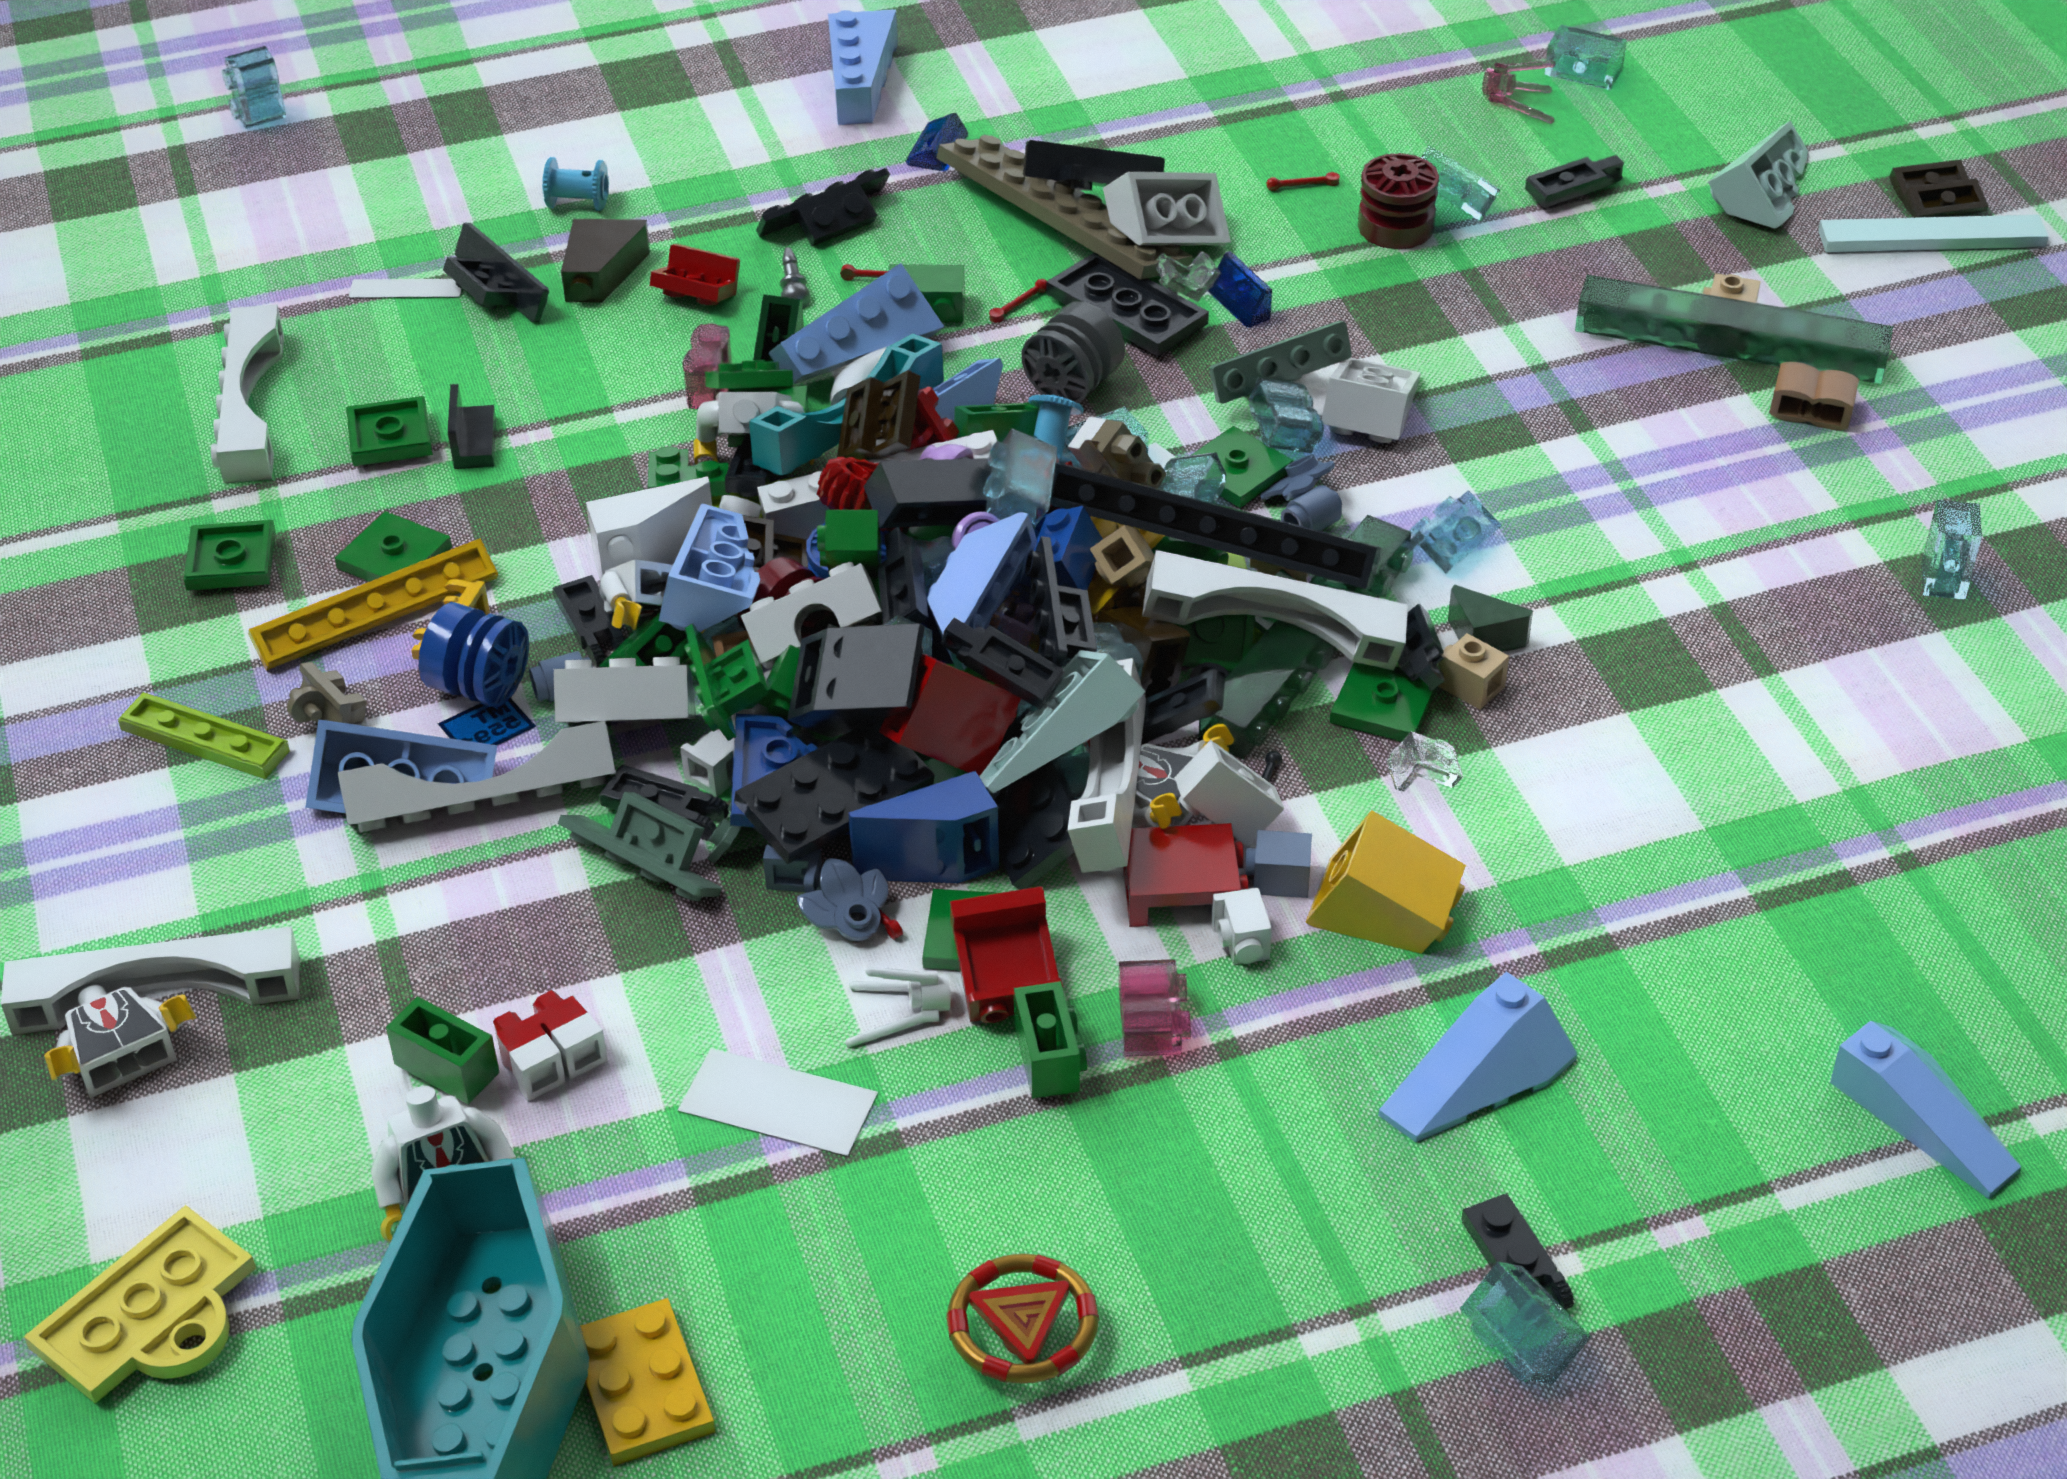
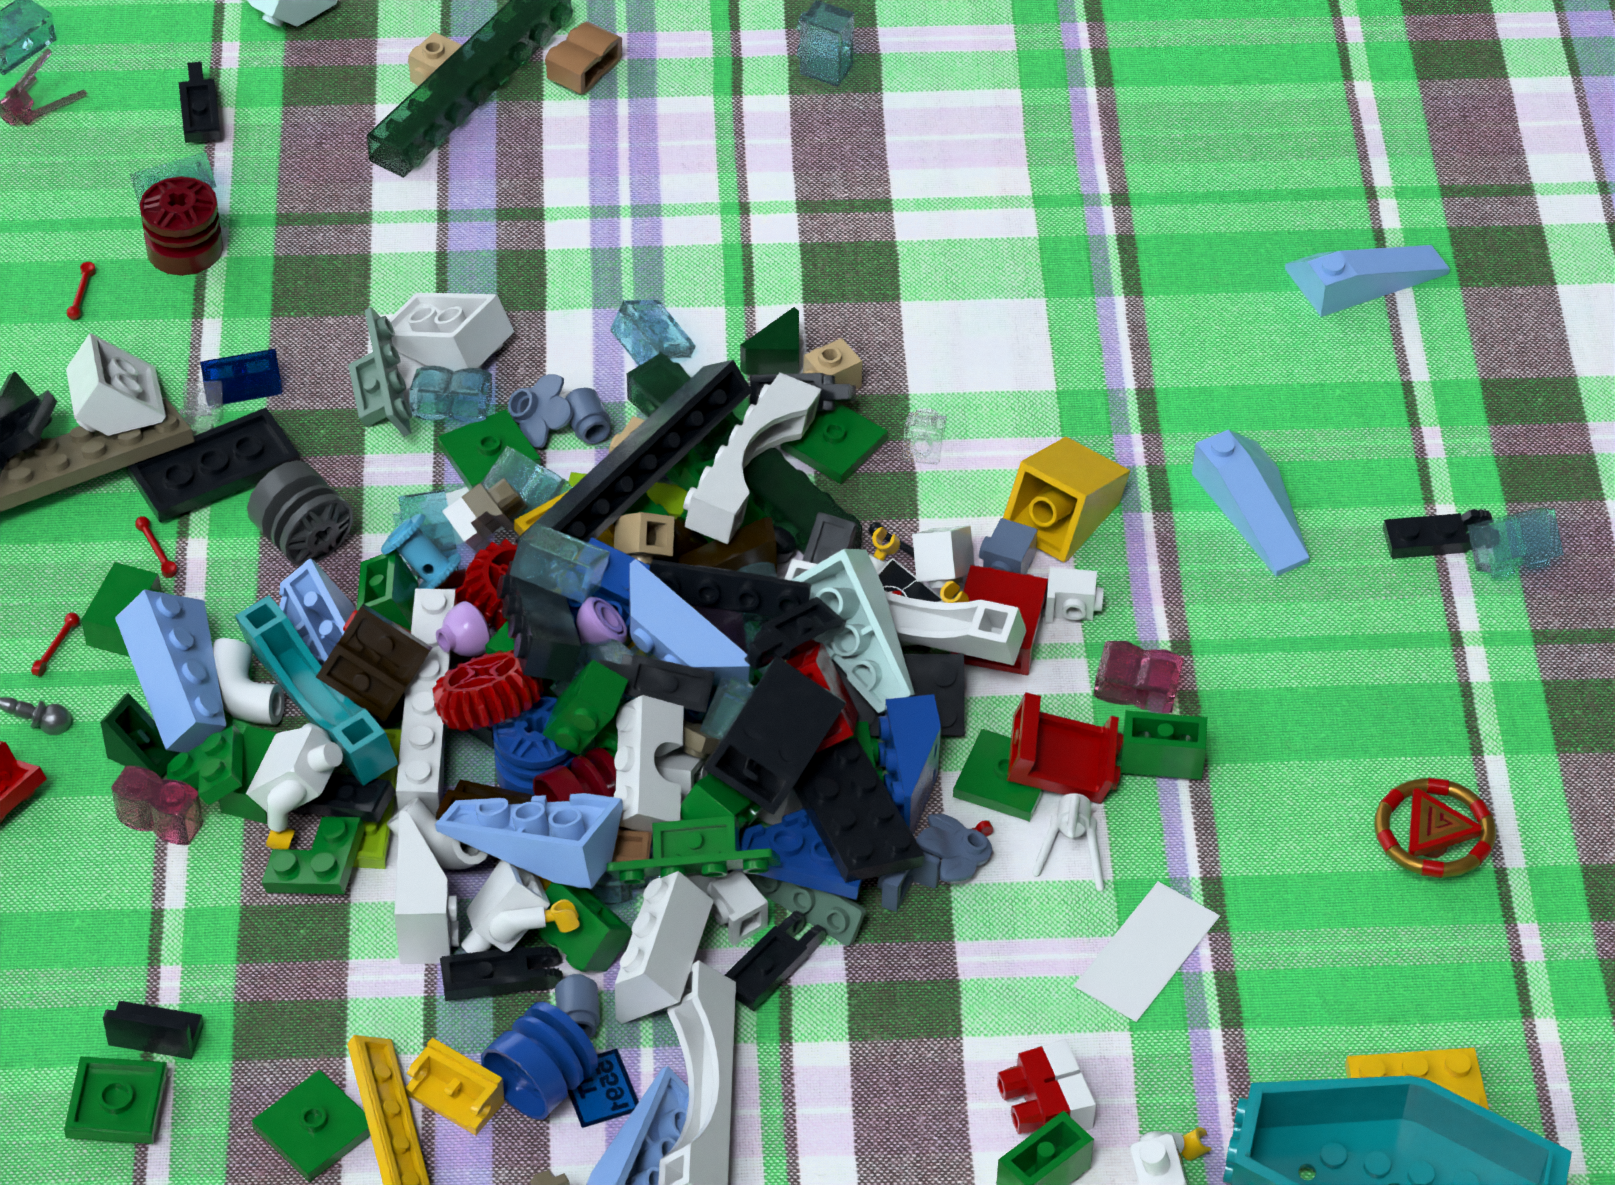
camera: 75 degrees left, 5 degrees up
sand green bracket [558,792,722,901] -> none

